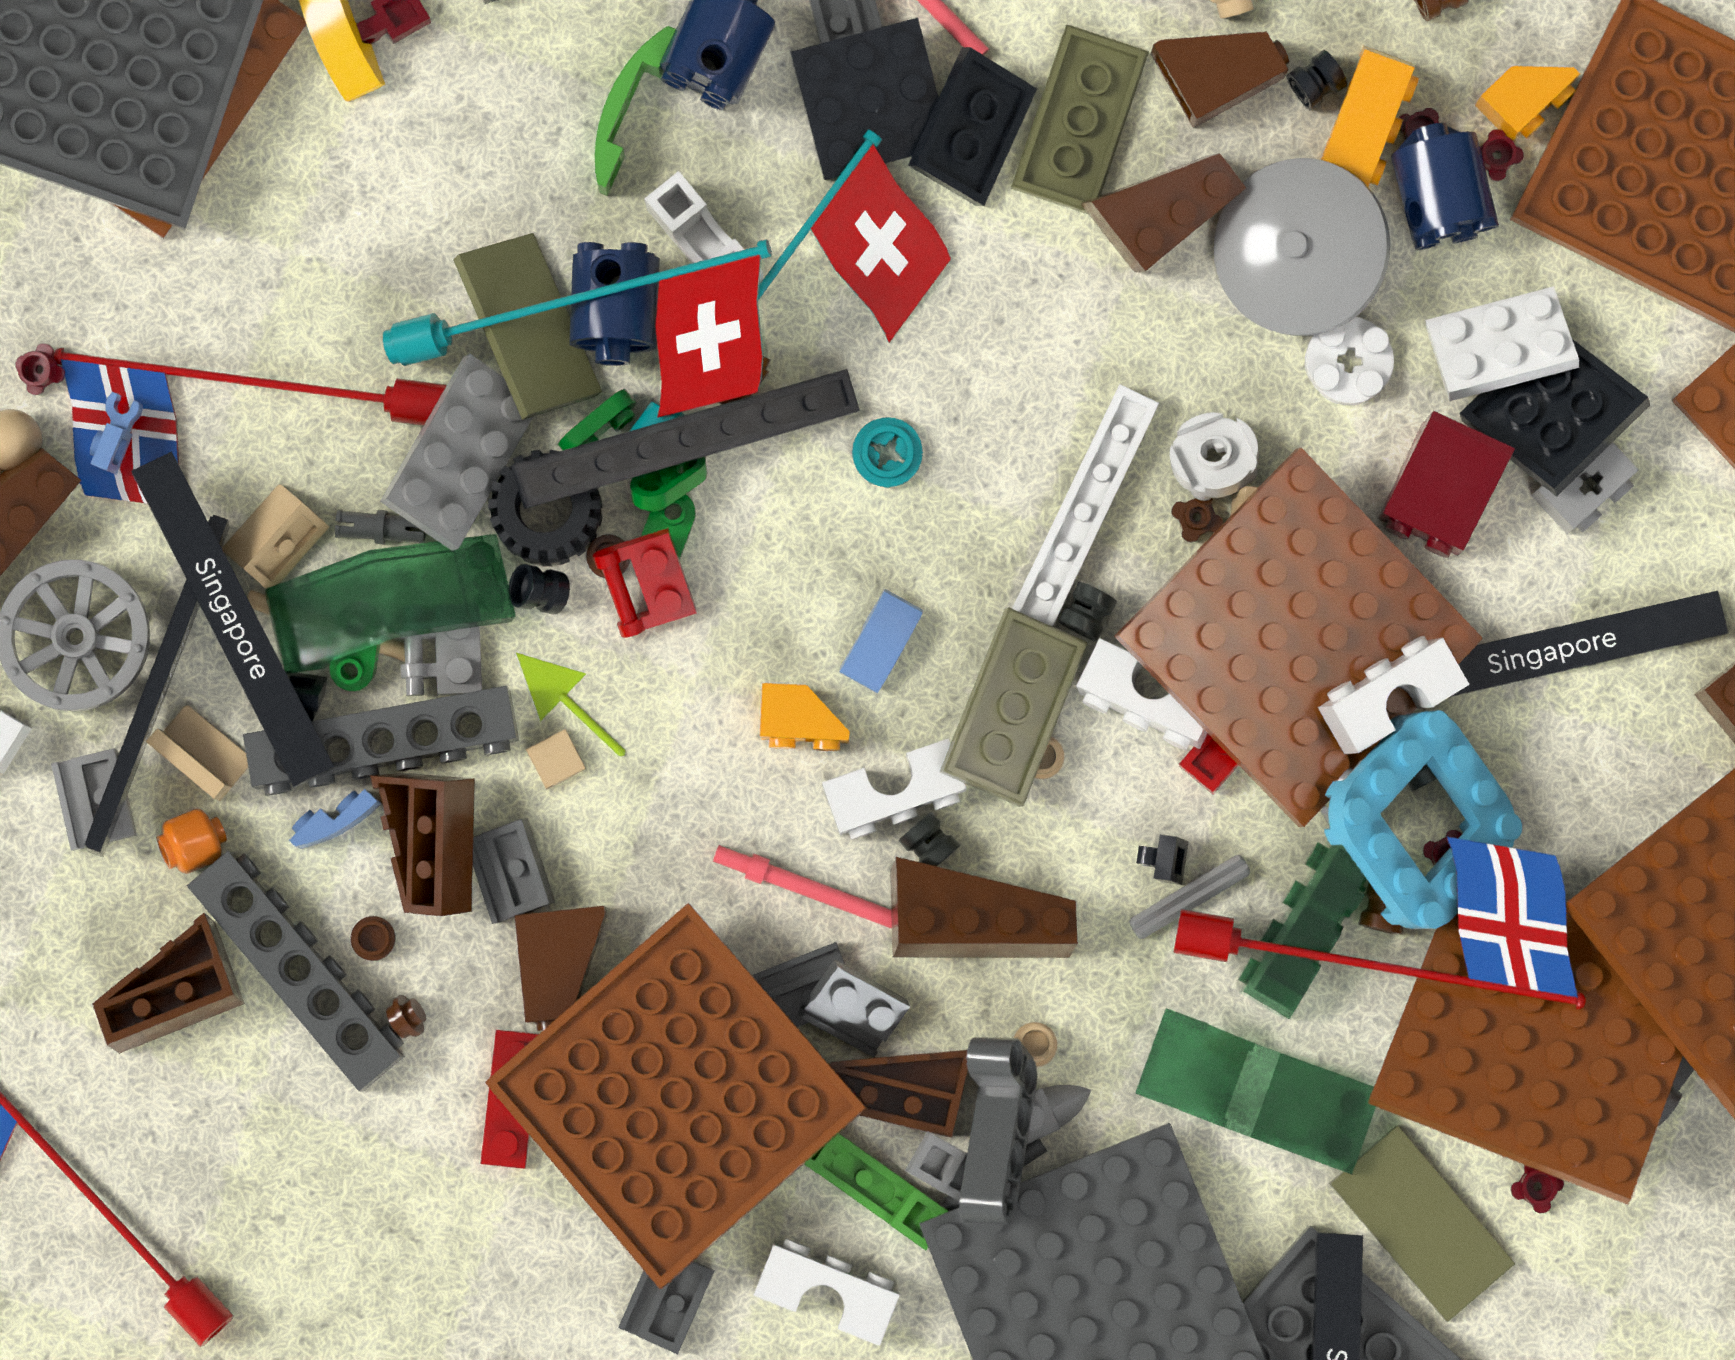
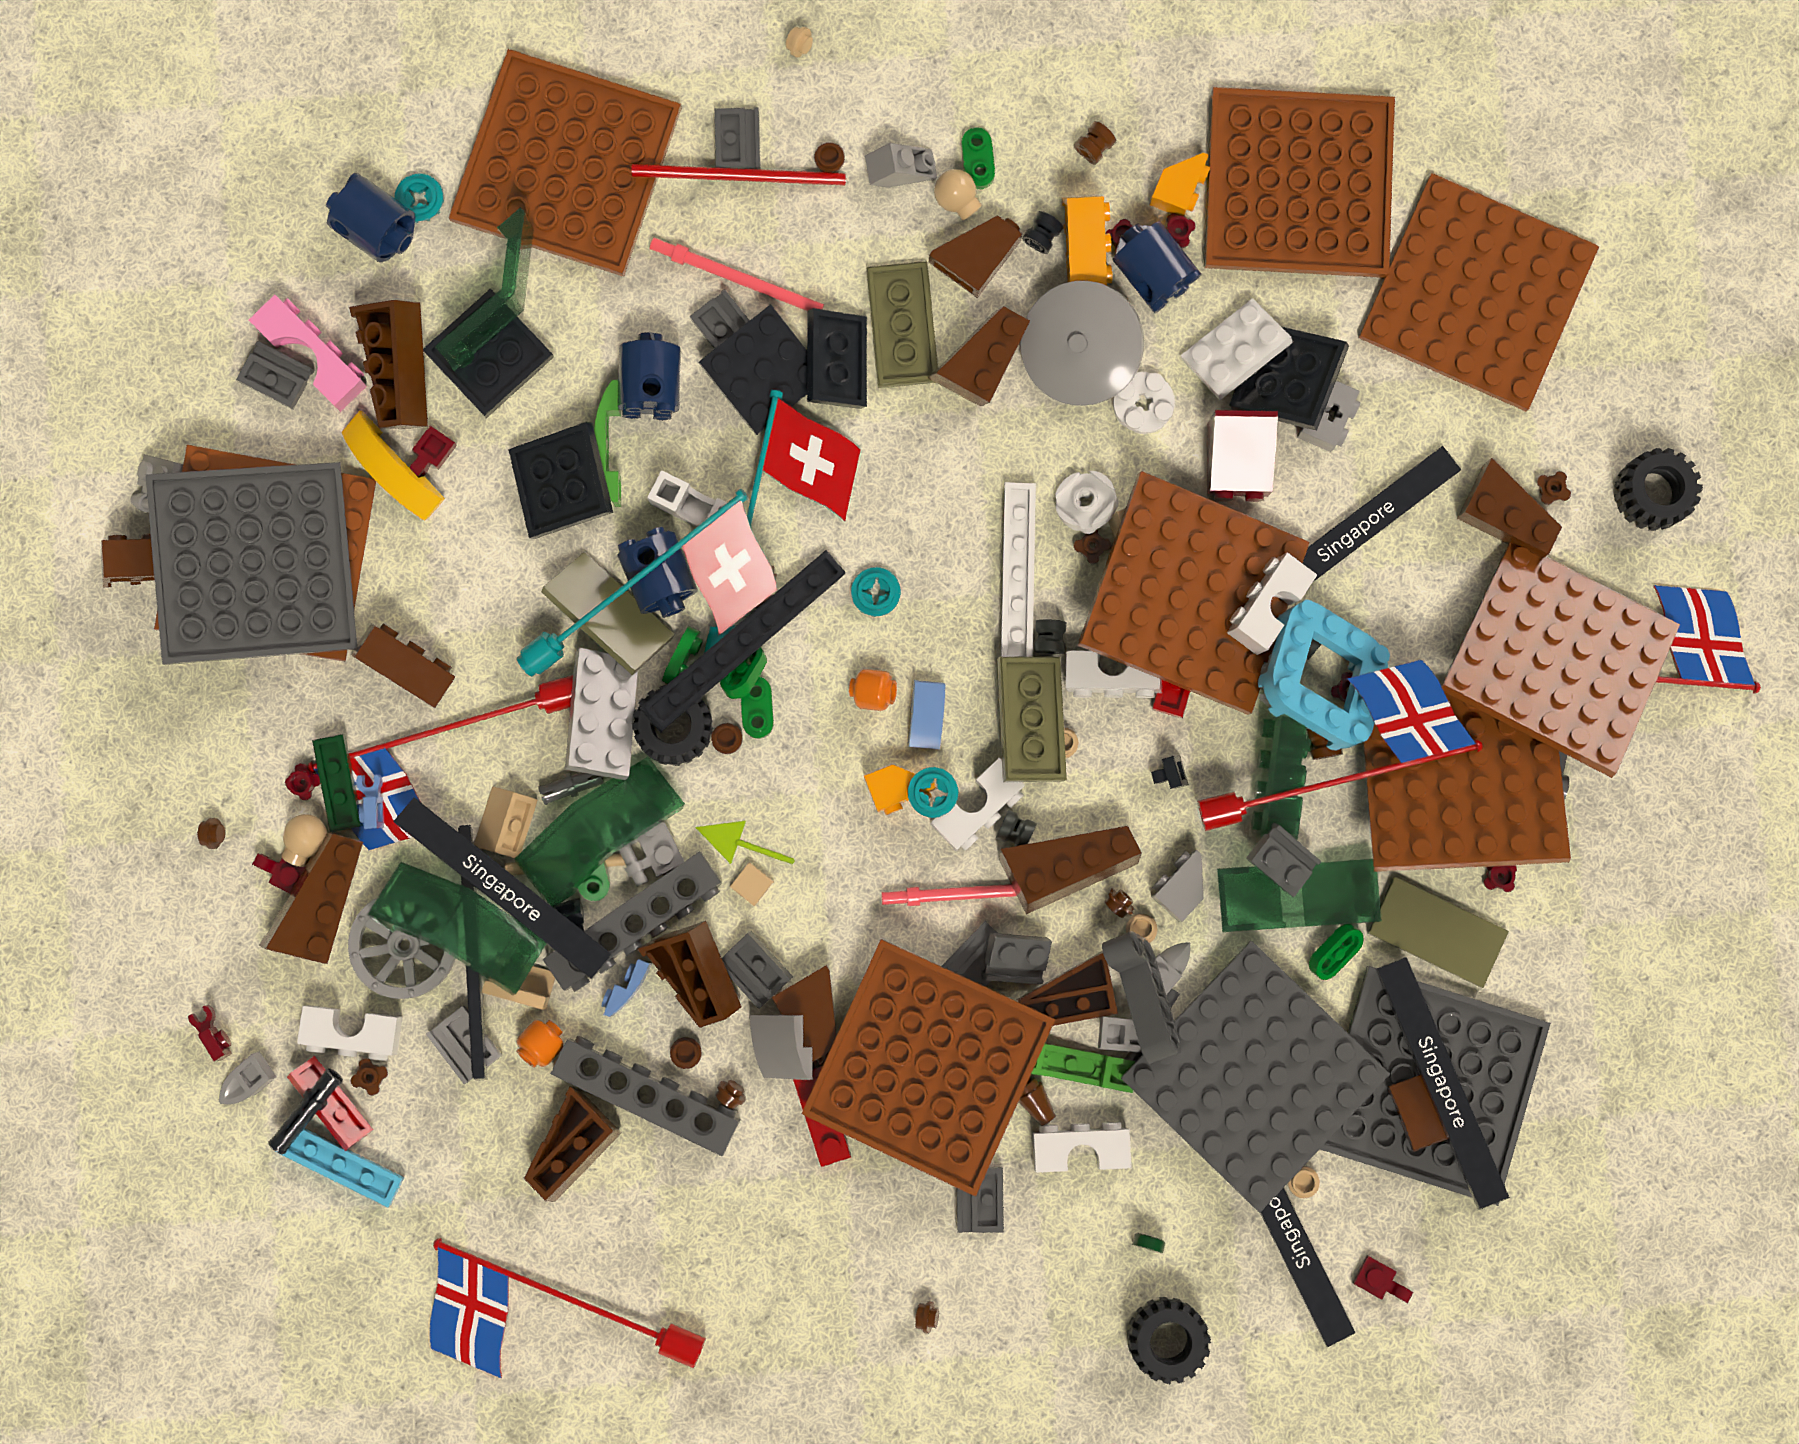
camera: 25 degrees left, 0 degrees up
black wheel [508,564,570,615] -> none
red plate [593,528,697,638] -> none
light grey axle [1129,855,1251,939] -> none
none -> dark green tile [312,734,363,832]
none -> reddish brown wedge [351,623,455,708]
none -> clear green windscreen [366,862,546,995]
none -> black plate [508,422,613,539]
none -> light grey slope [750,1015,812,1080]
none -> orange head [849,669,897,711]
none -> teal gear [908,767,958,818]
none -> reddish brown cone [1018,1077,1056,1126]
none -> reddish brown plate [1105,888,1134,918]
none -> light grey slope [1152,850,1204,922]
none -> dark grey plate [1246,822,1321,897]
none -> green plate [1309,924,1364,980]

